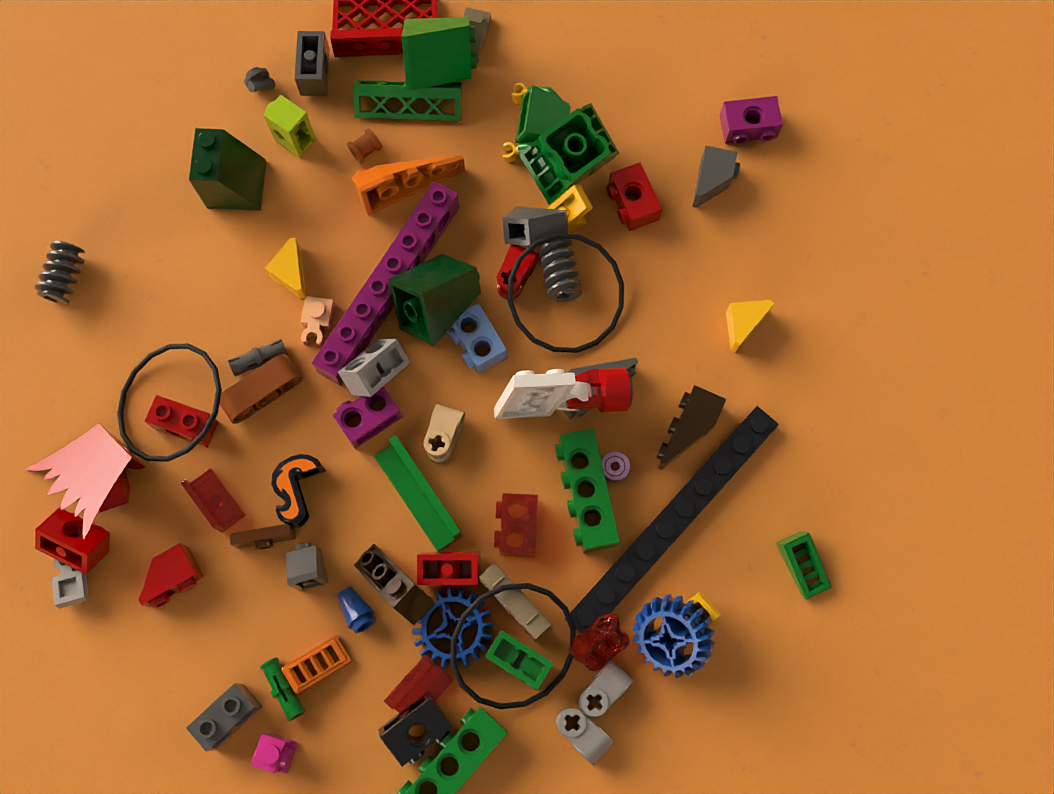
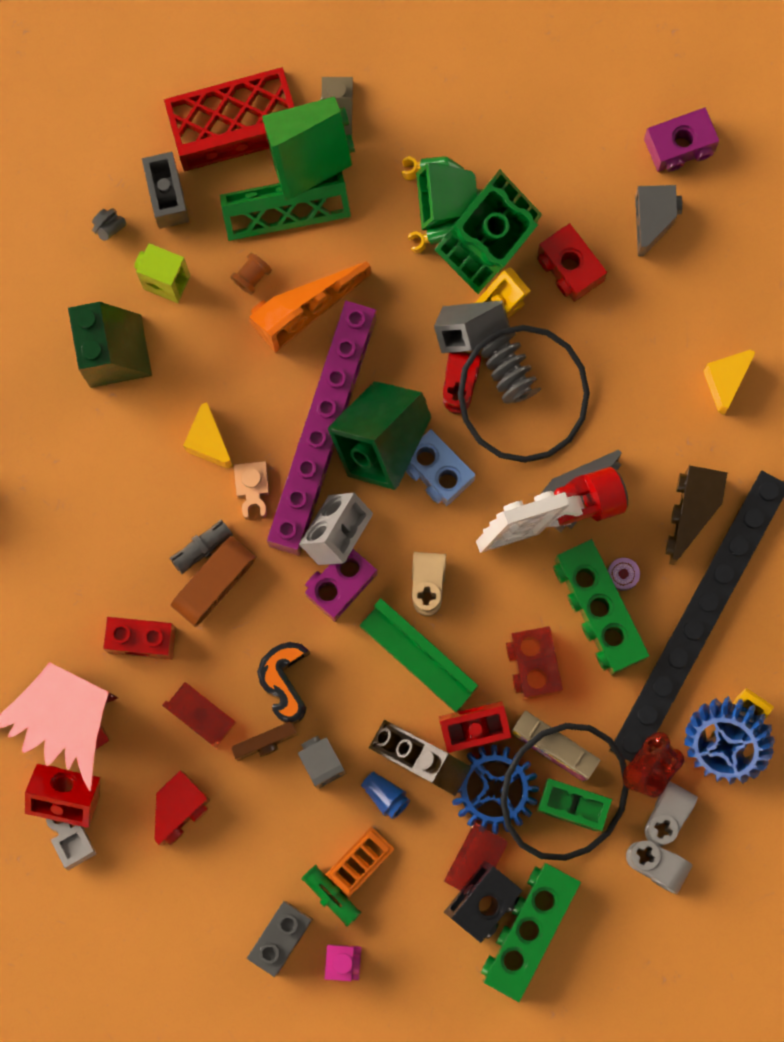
camera: 10 degrees left, 5 degrees up
black piece [117,343,222,462] -> none

